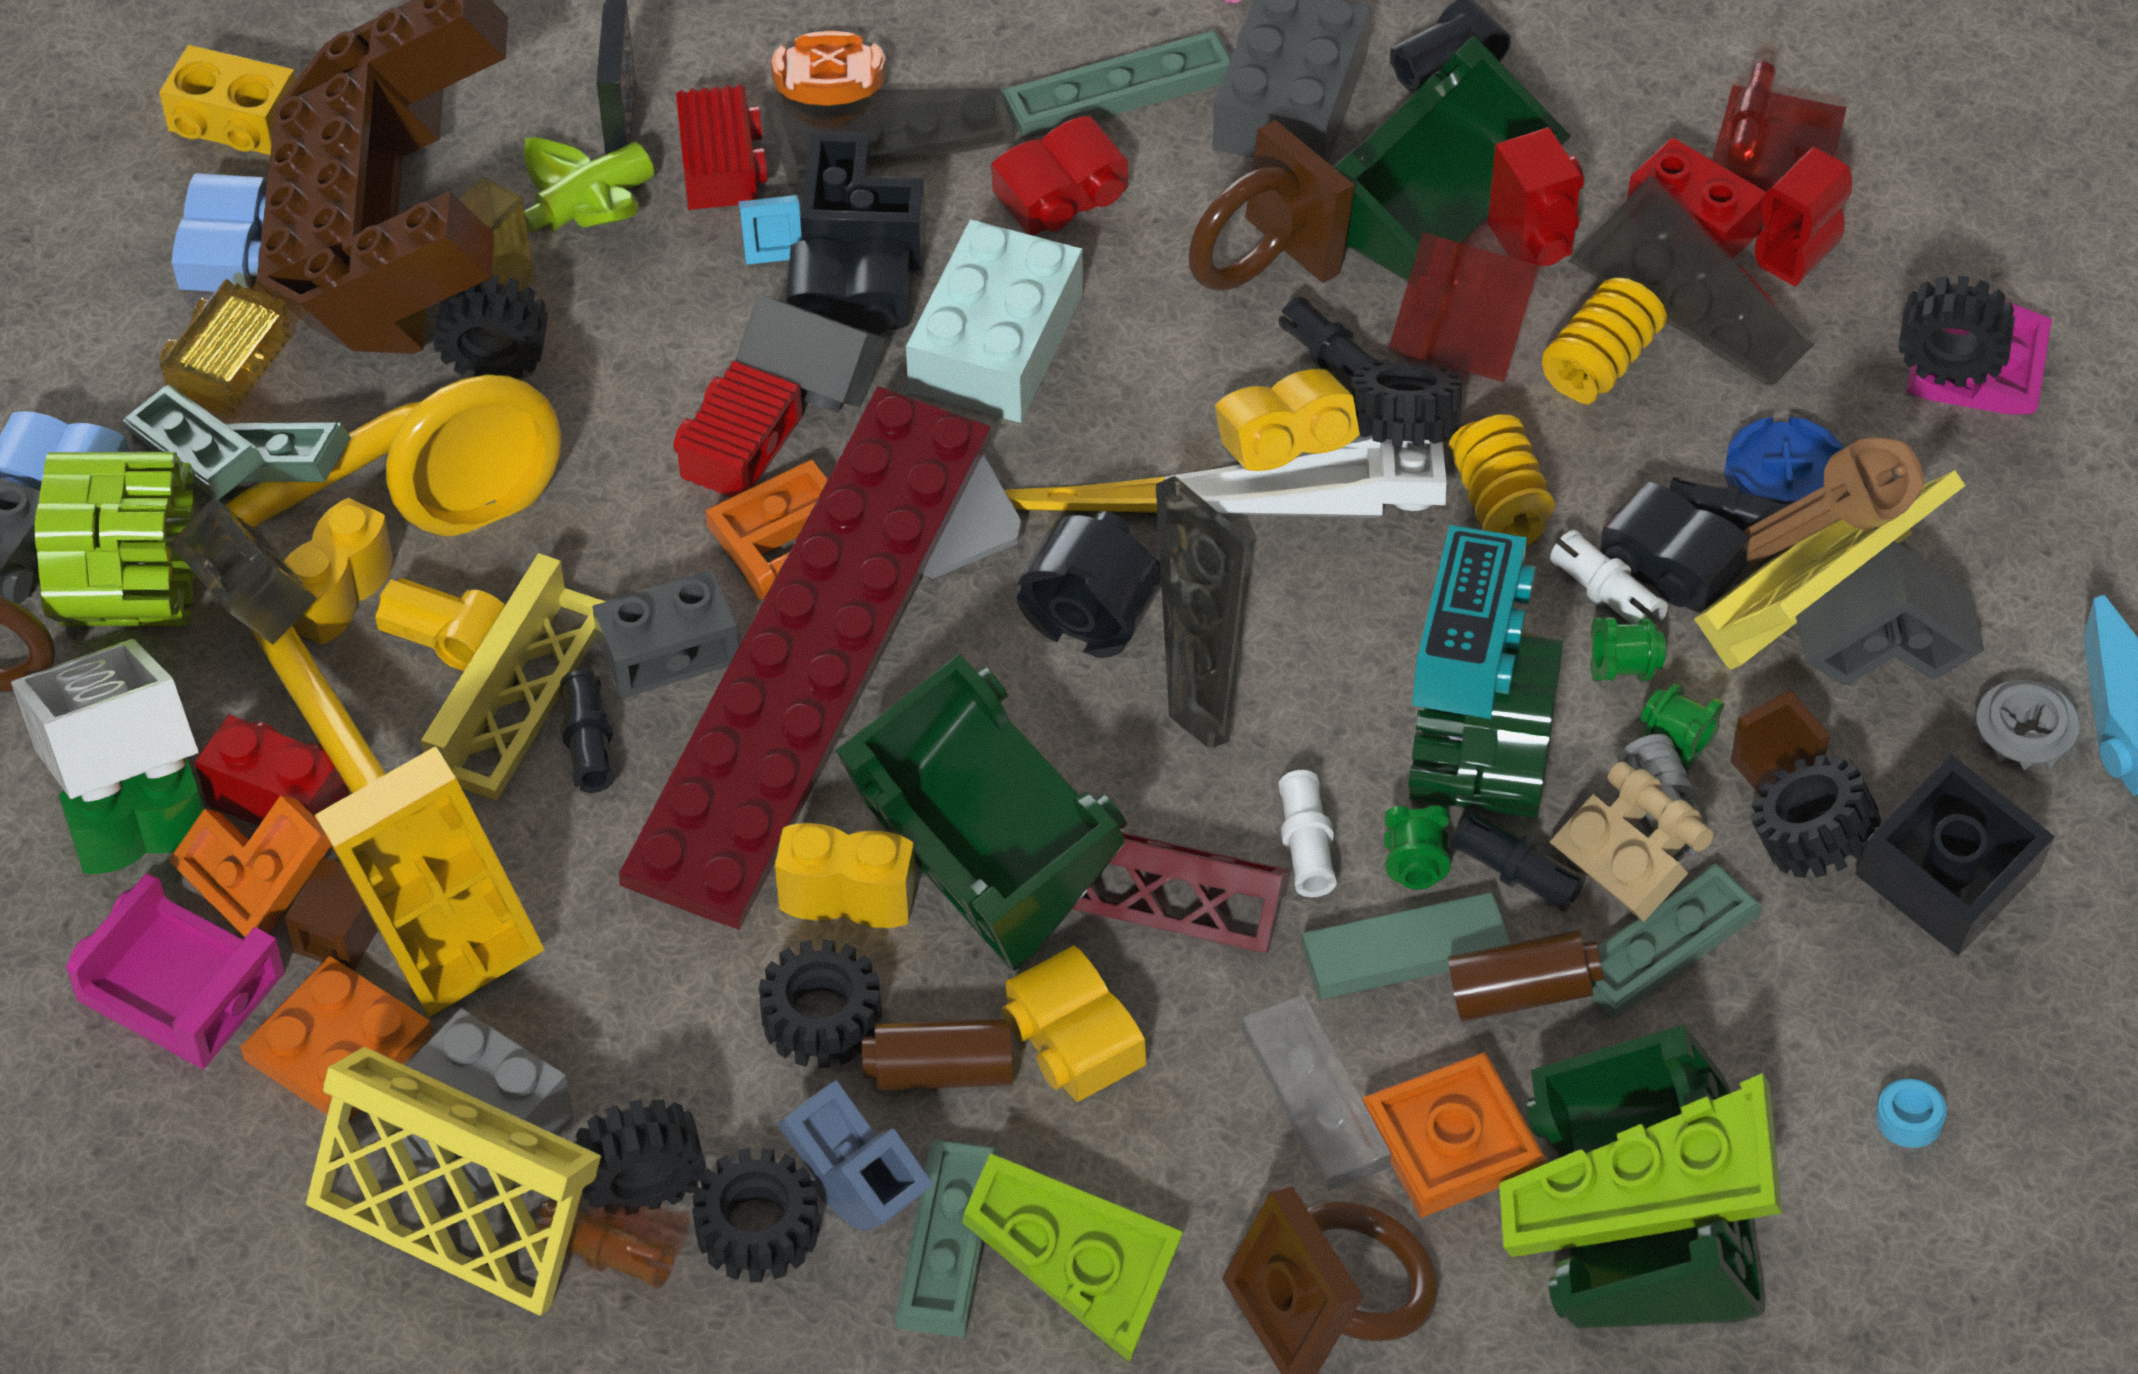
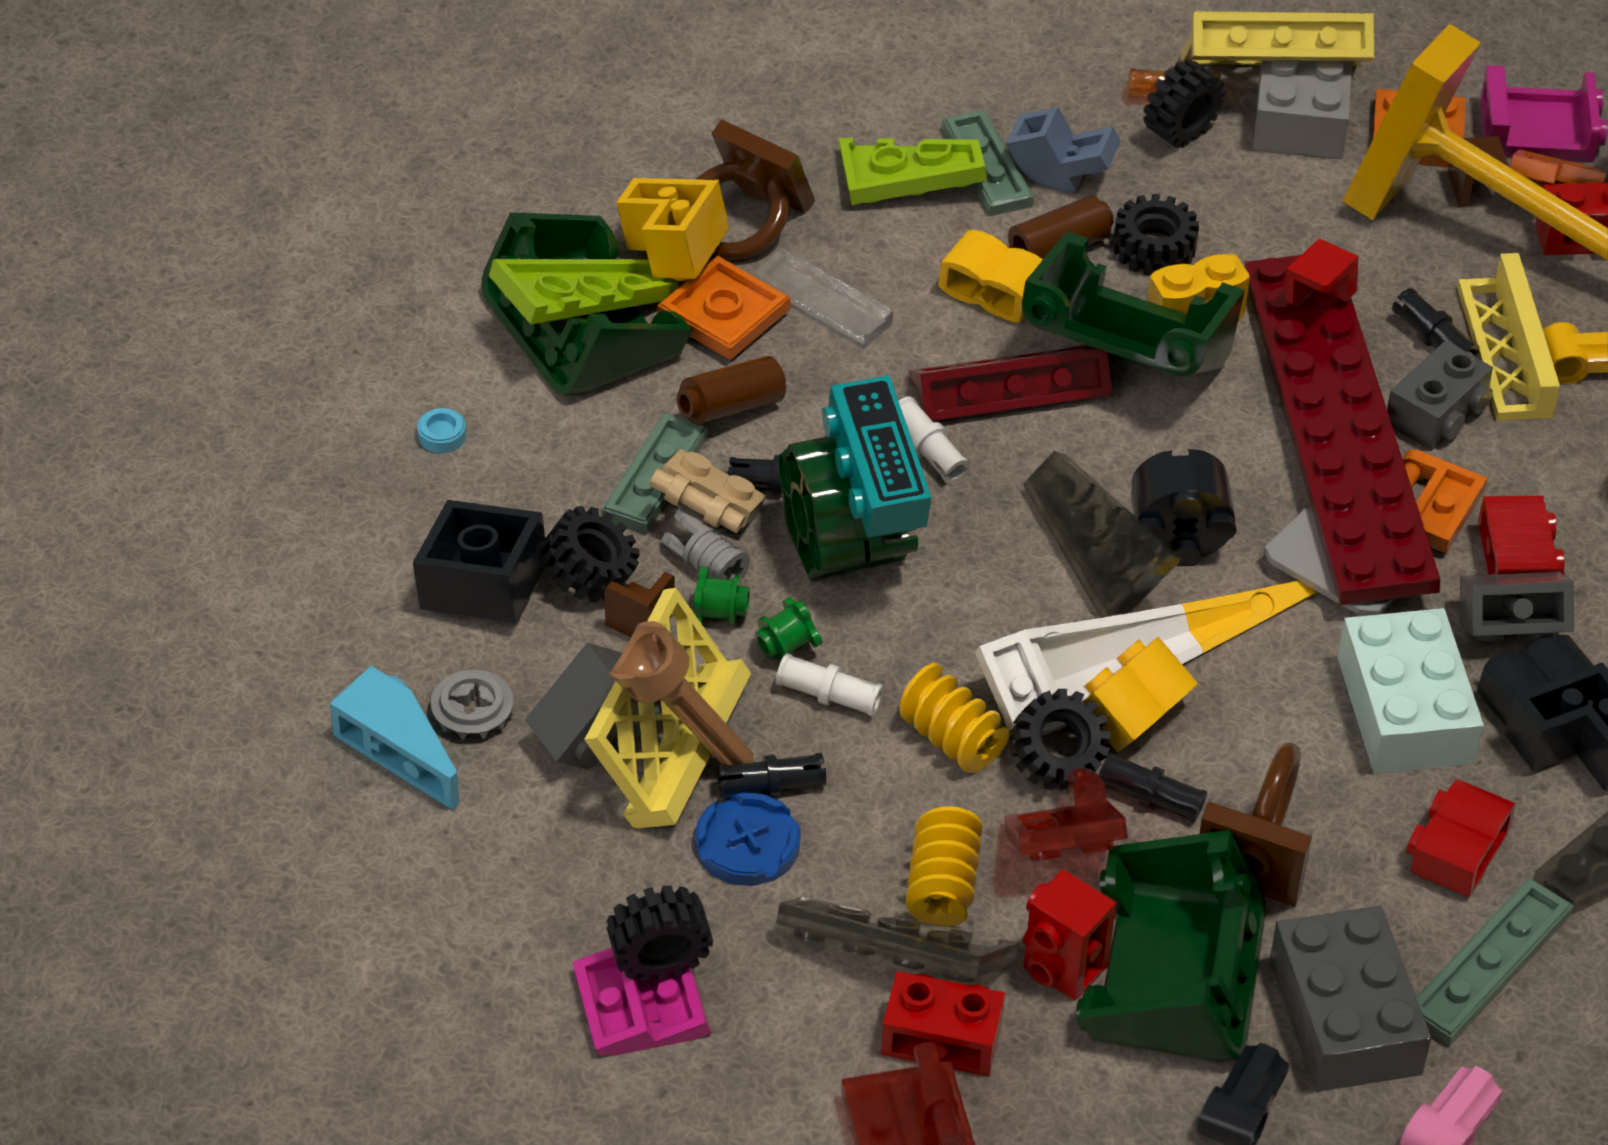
camera: 150 degrees right, 5 degrees down
black tyre [692,1148,819,1282] -> none
sand green tile [1301,892,1511,1000] -> none
black brick [1601,481,1750,613] -> none
red brick [1755,147,1852,287] -> none
none -> yellow brick [616,178,729,281]
none -> red panel [1285,238,1359,306]

